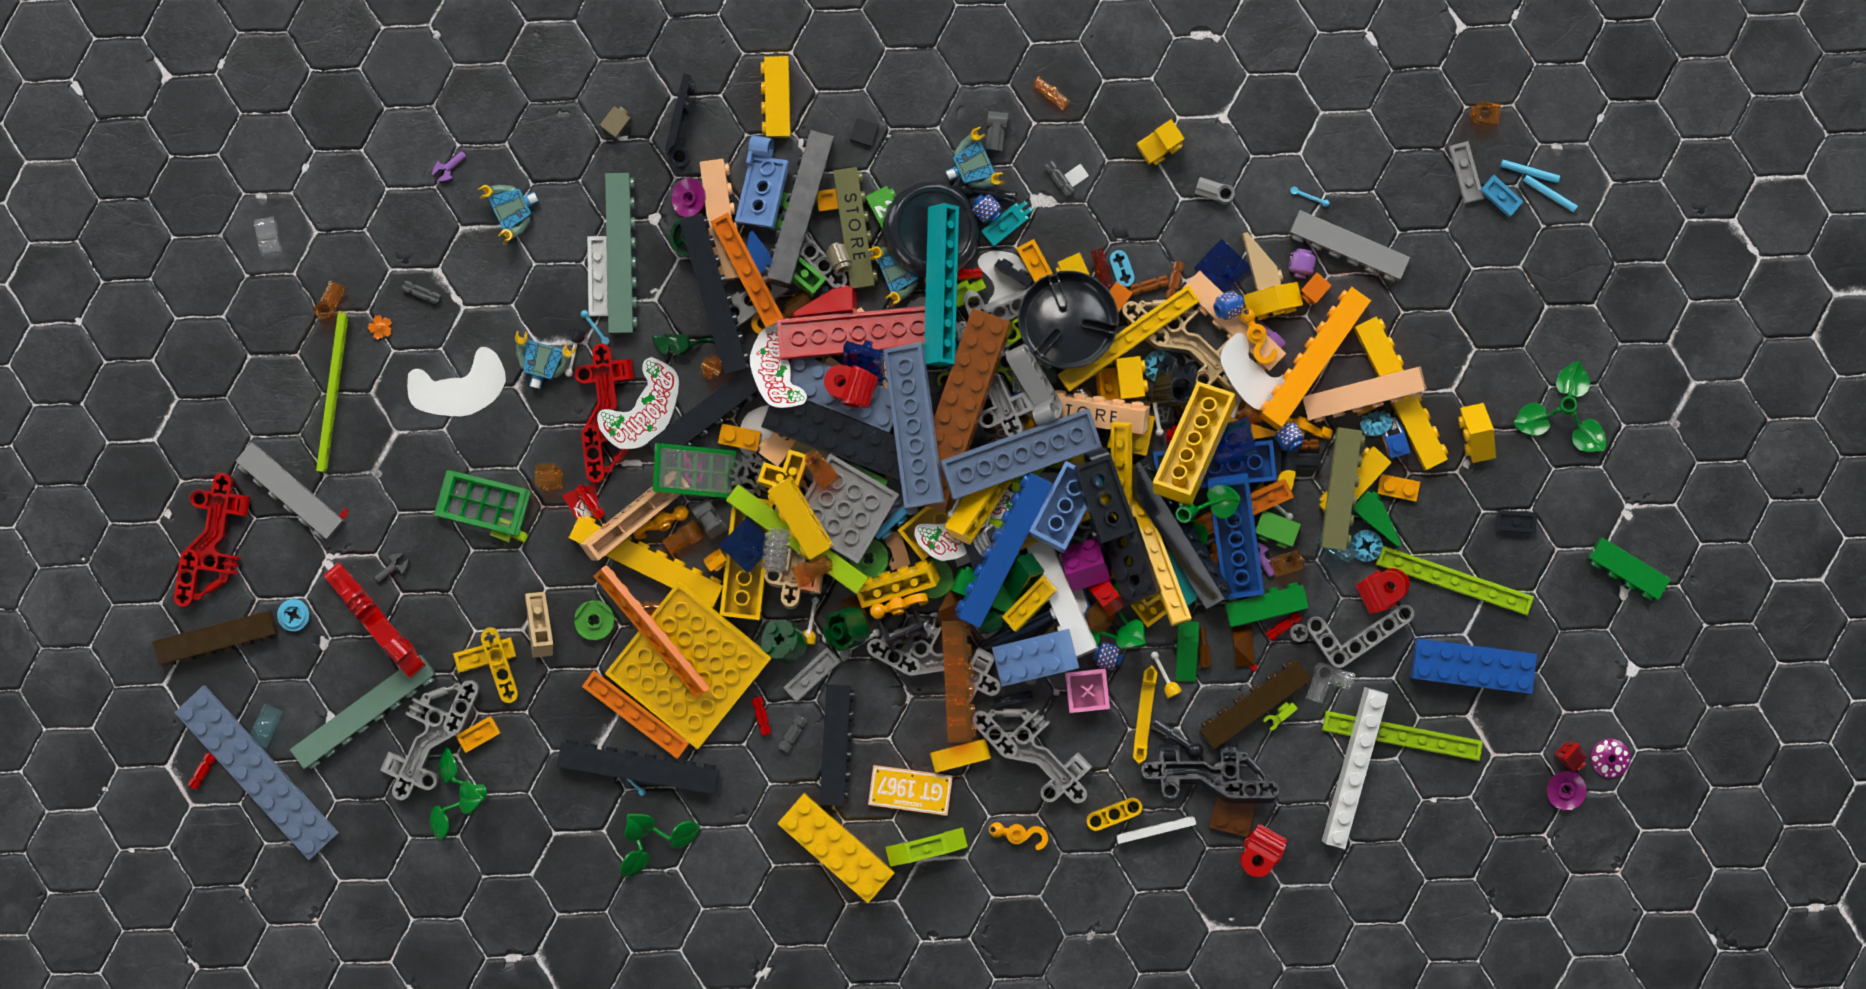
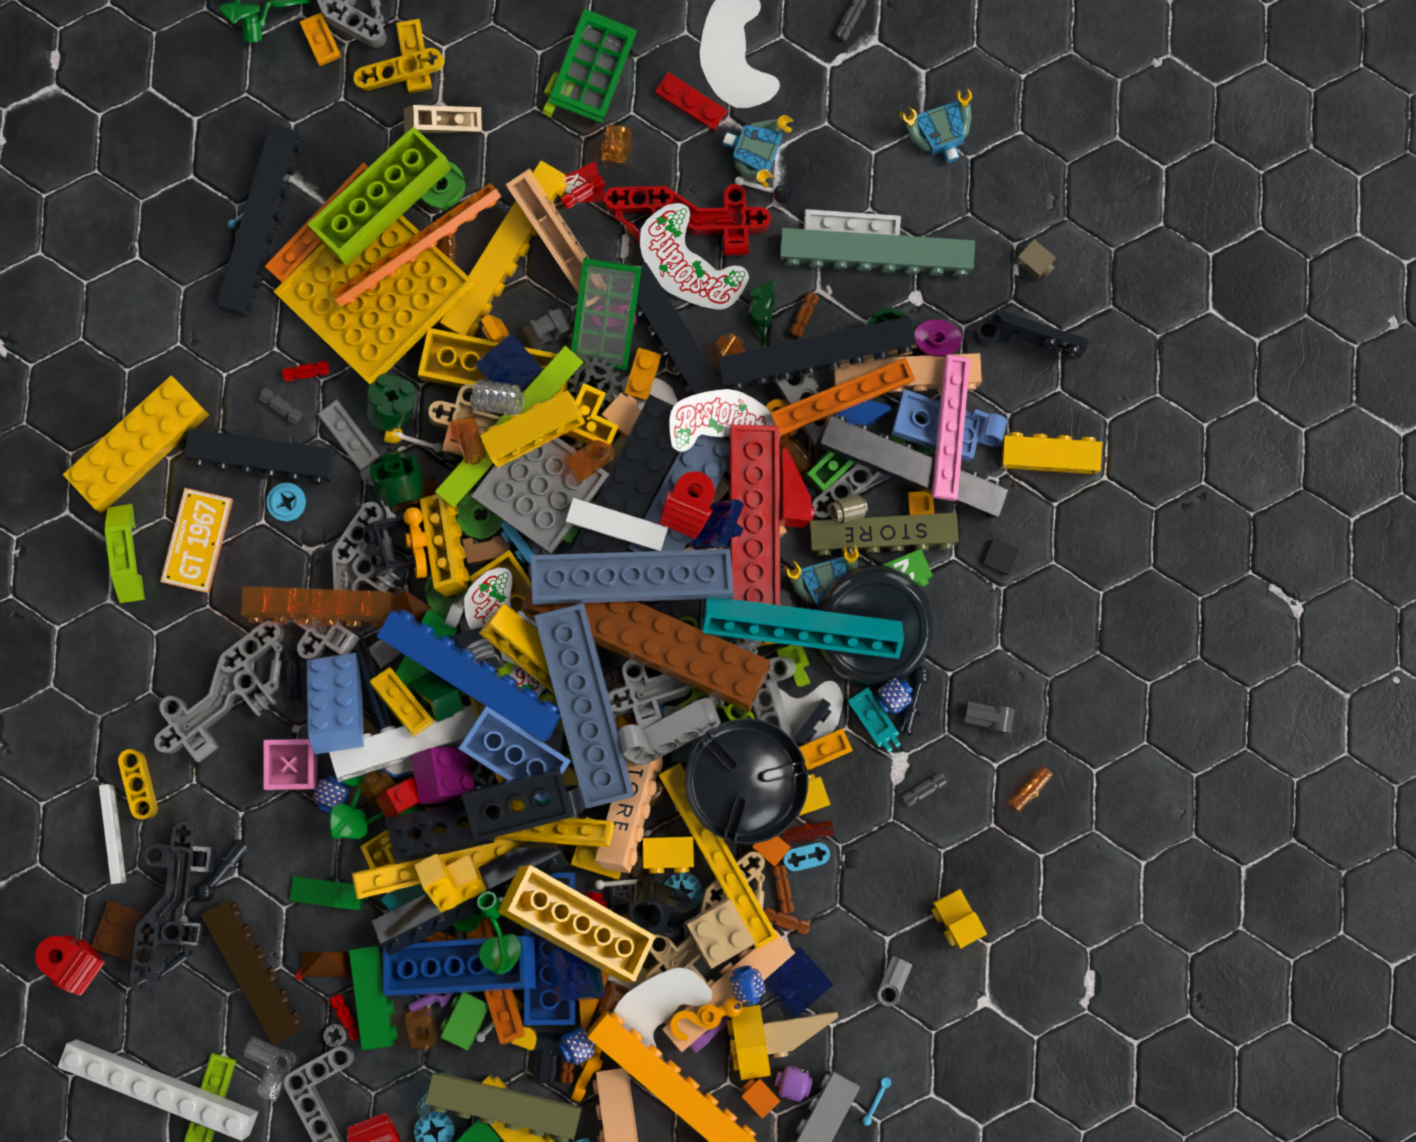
camera: 100 degrees right, 5 degrees down
medium lavender bar [432,152,466,182] -> none
medium azure hinge [581,310,609,345] -> none
green plant [620,814,700,877] -> none
light orange piece [633,505,689,540] -> none
clear orange piece [662,520,705,555] -> none
yellow beam [930,739,991,773] -> none
torso [945,127,1005,189] -> none
red axle [957,268,982,281] -> none
dark green brick [977,609,1005,635] -> none
light orange piece [989,822,1048,850] -> none
white sticker [1065,164,1089,187] -> none
light orange plate [1095,368,1119,401] -> none
yellow piece [1133,665,1157,764] -> none
hinge [1151,652,1182,698] -> none
reddish brown axle [1199,626,1211,668] -> none
lime plate [1263,702,1298,730] -> none
none -> medium azure gear [267,483,307,522]
none -> lime brick [307,126,451,266]
none -> yellow brick [415,854,486,913]
none -> light grey connector [444,592,467,628]
none -> white tile [566,498,668,551]
none -> red plate [655,72,728,132]
none -> tan brick [684,898,755,969]
none -> dark orange axle [790,292,819,338]
none -> bright pink tile [931,354,970,501]

